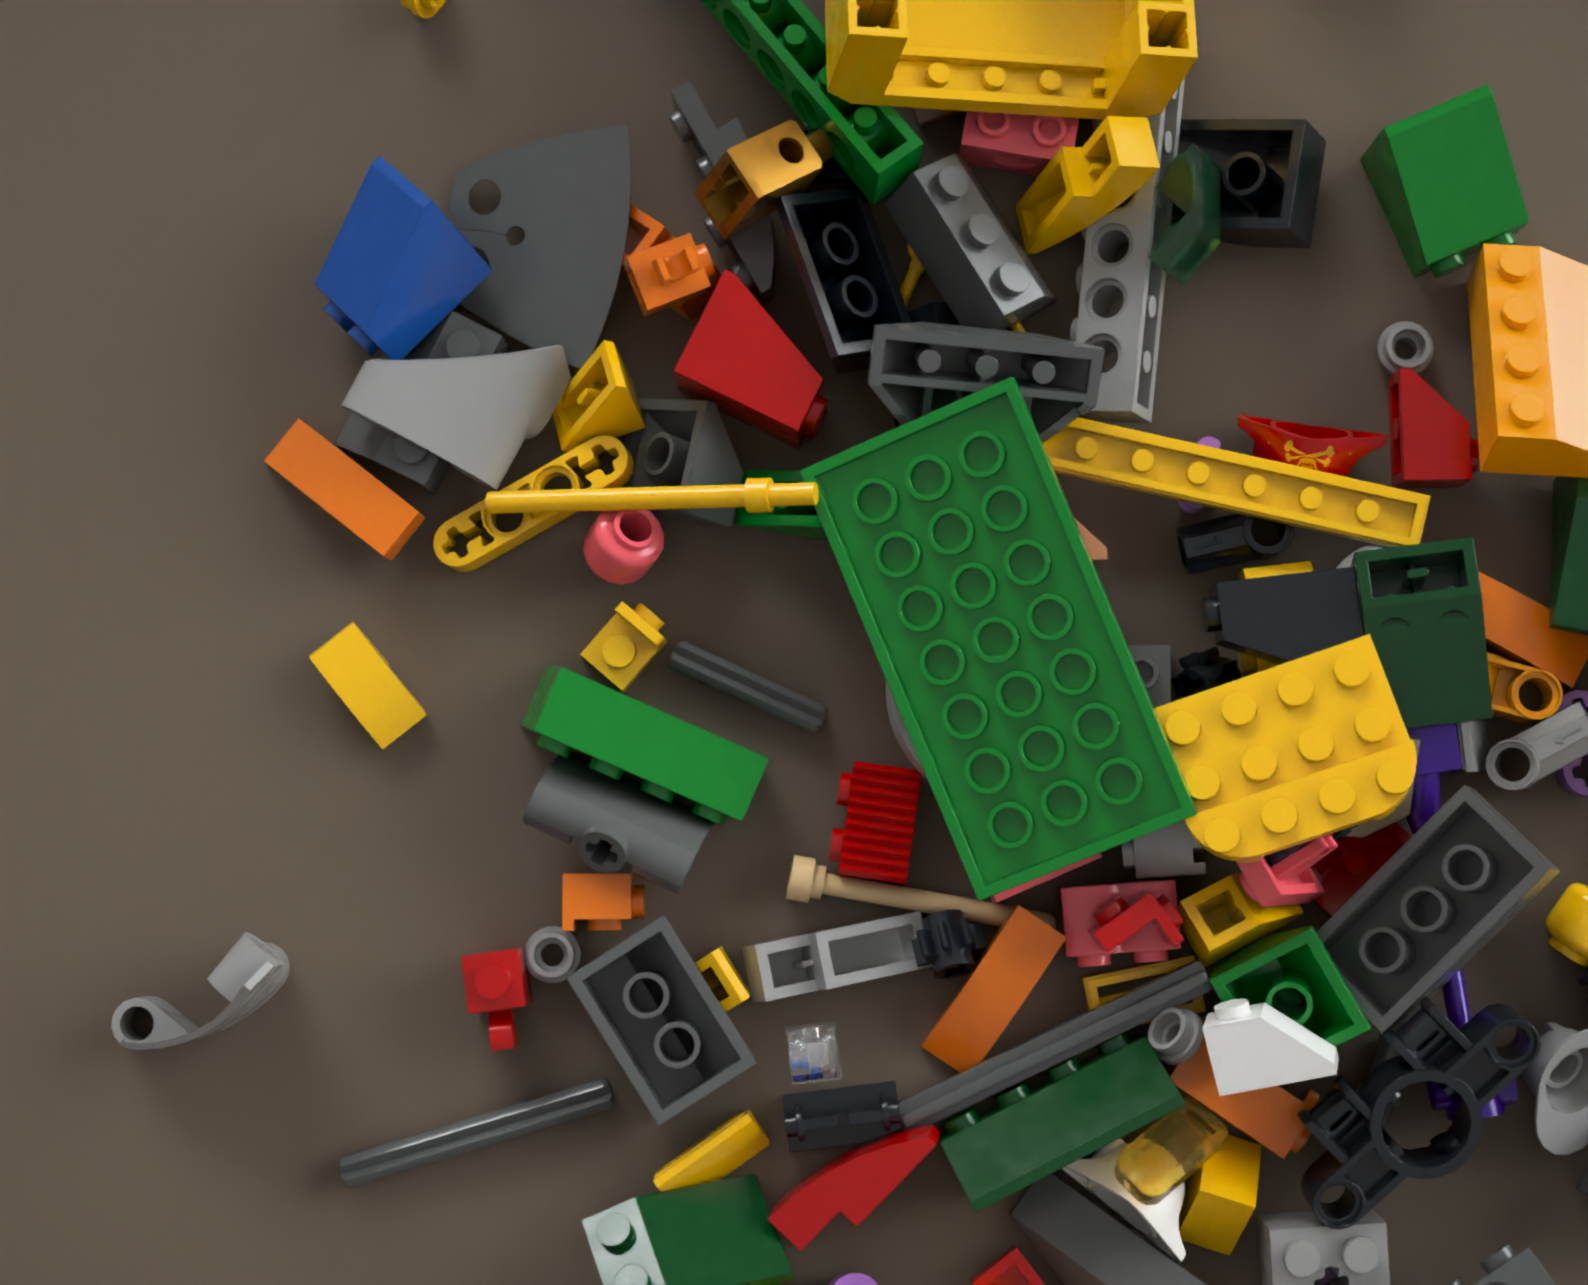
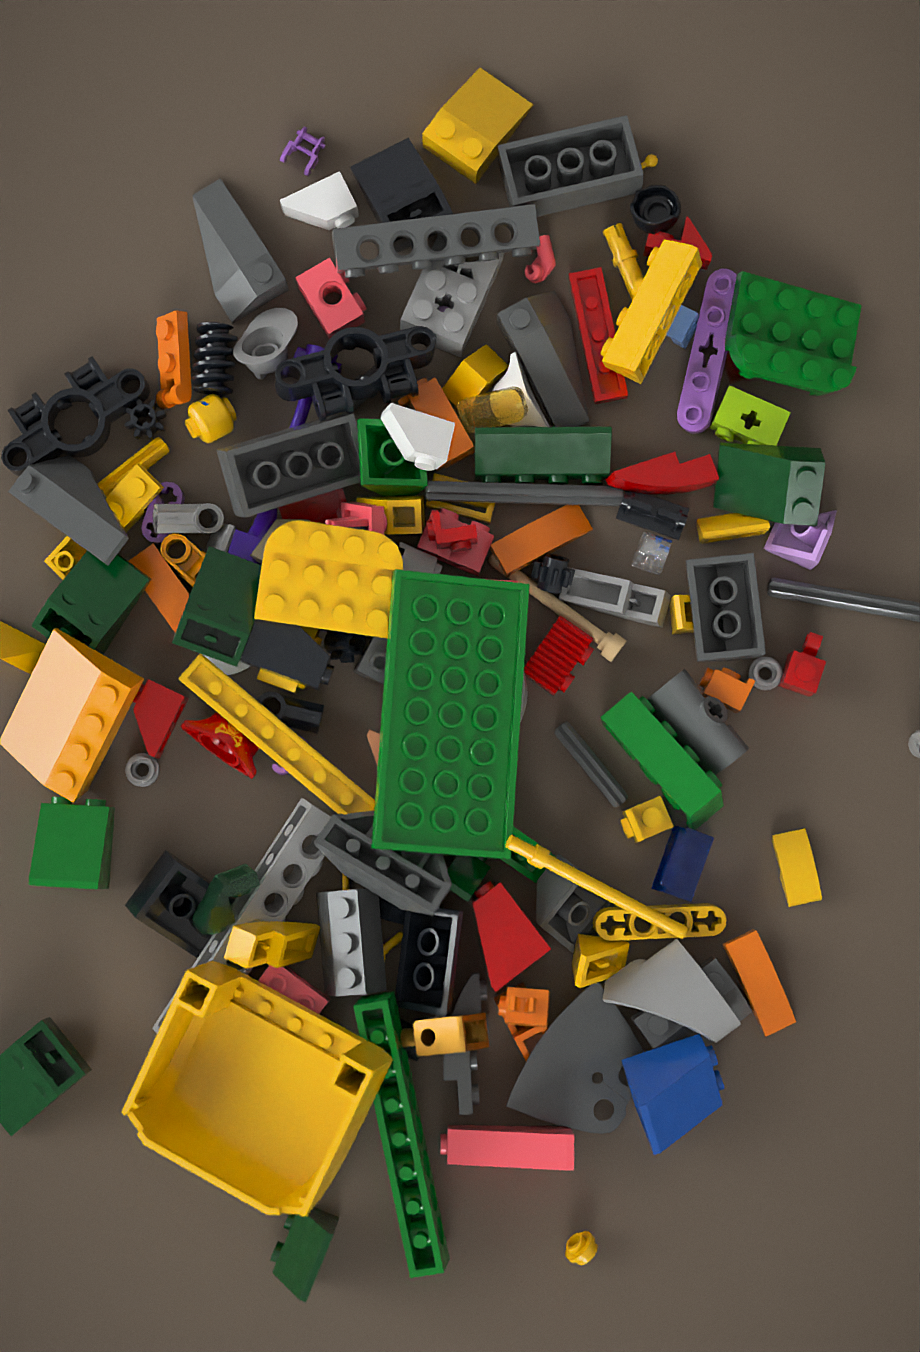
camera: 160 degrees left, 0 degrees up
coral head [583,510,664,585] -> none
light grey plate [1148,1007,1204,1065] -> none
none -> coral brick [295,258,367,339]
none -> coral slope [440,1125,574,1171]
none -> dark green slope [447,855,491,902]
none -> clear blue window [651,825,714,902]
none -> lavender slope [764,510,837,570]

